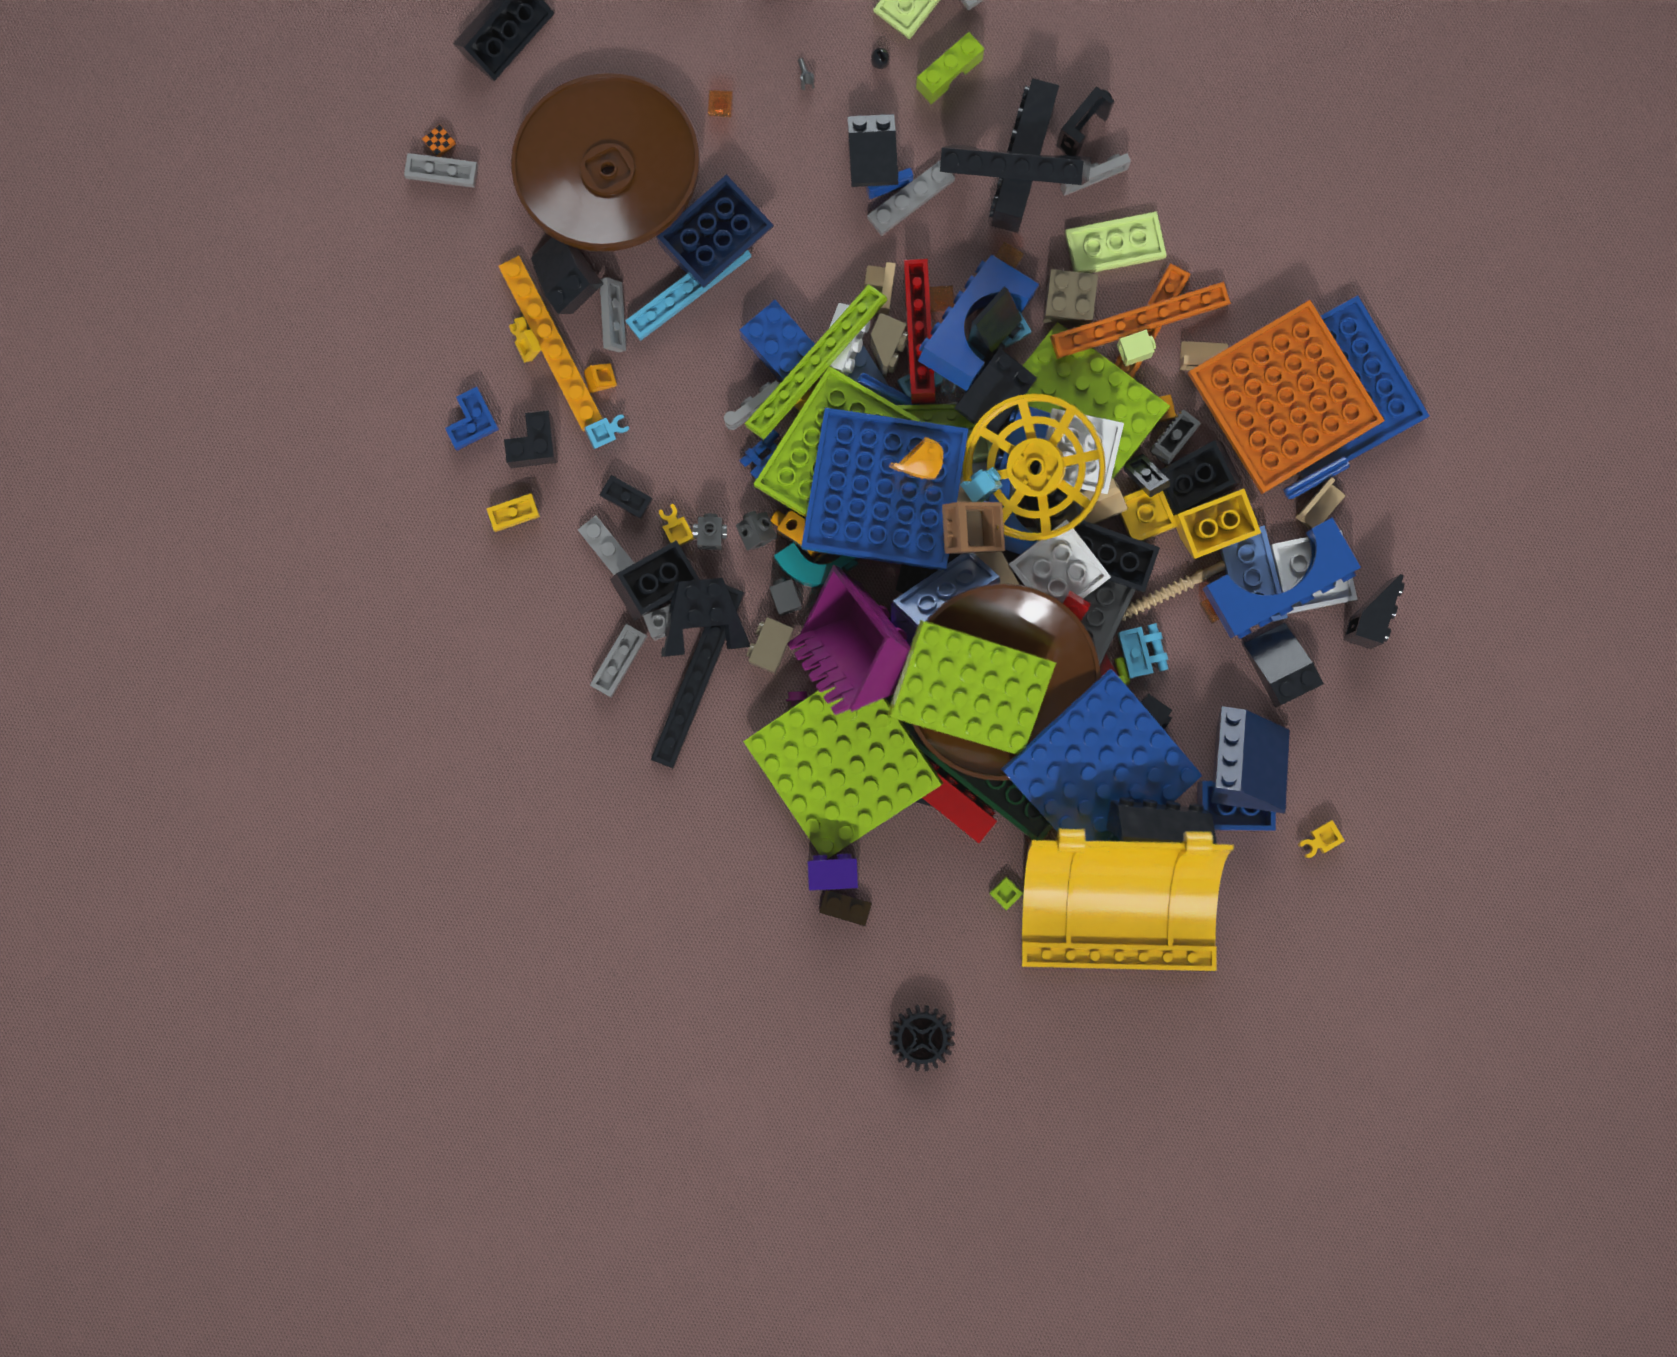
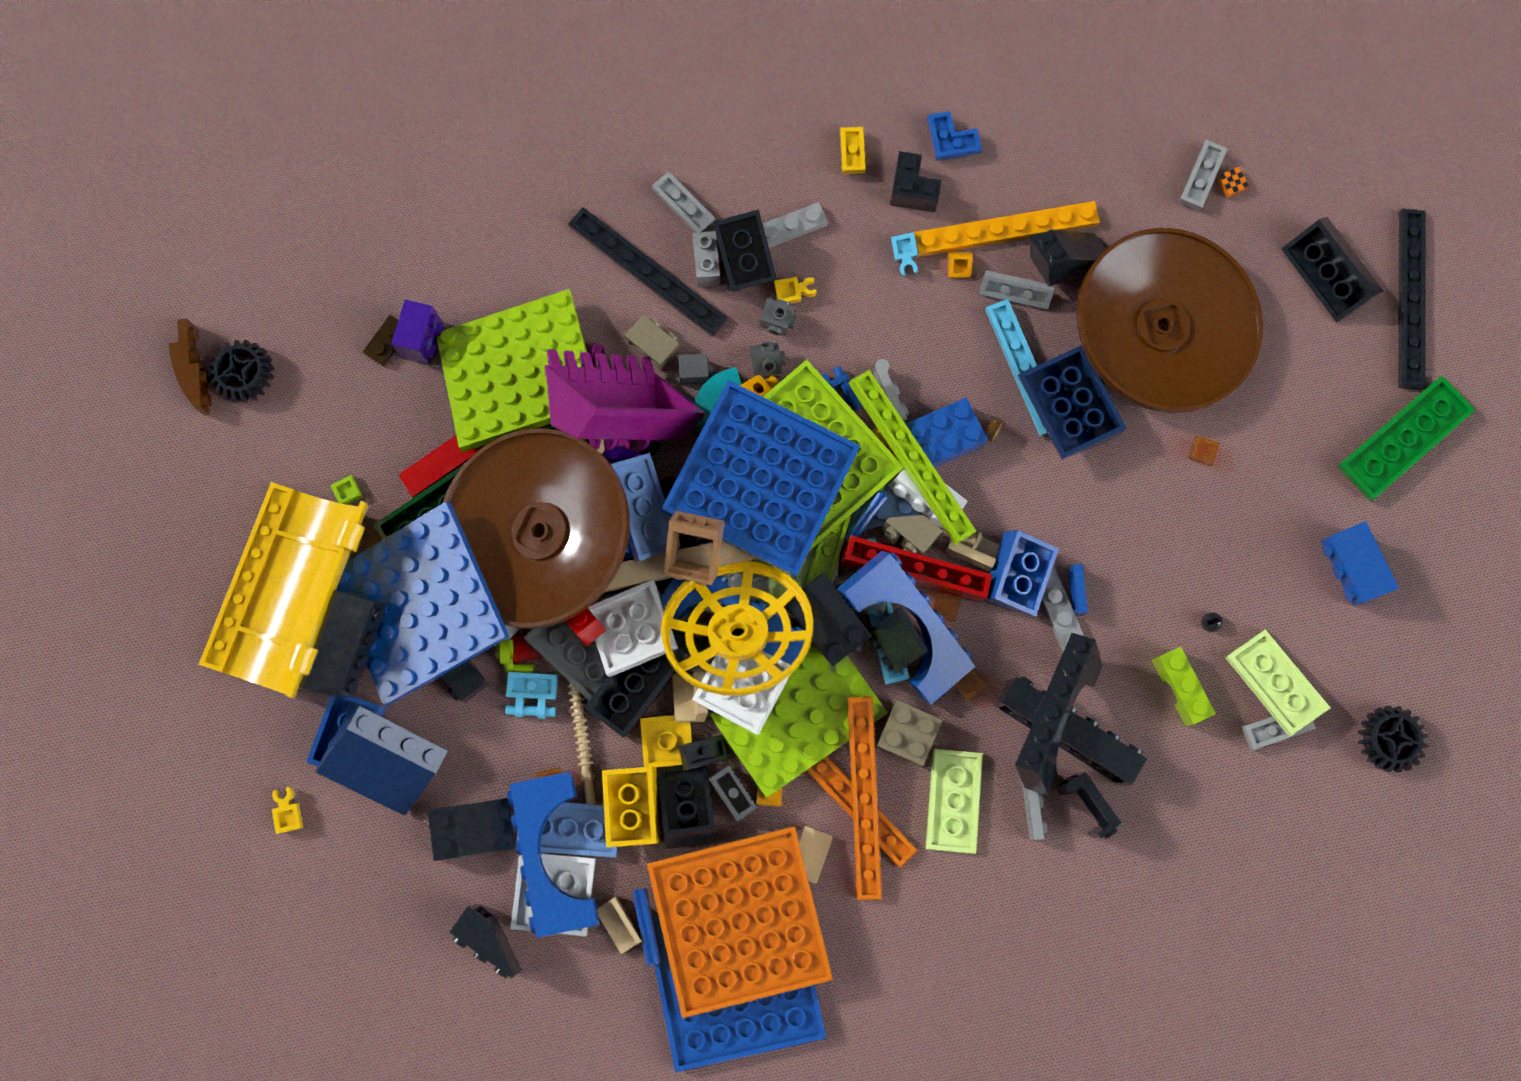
camera: 105 degrees right, 5 degrees down
yellow plate [509,317,541,363] -> none
black plate [600,475,653,519] -> none
black wing [661,578,750,657] -> none
dark grey hand [798,58,815,90] -> none
black slope [848,114,898,187] -> none
lime plate [887,620,1056,755] -> none
light orange helmet [889,437,944,480] -> none
medium azure brick [960,467,1003,502] -> none
yellowish green brick [1117,330,1156,367] -> none
none -> reddish brown slope [169,318,212,415]
none -> clear orange tile [985,417,1003,442]
none -> blue slope [985,530,1059,617]

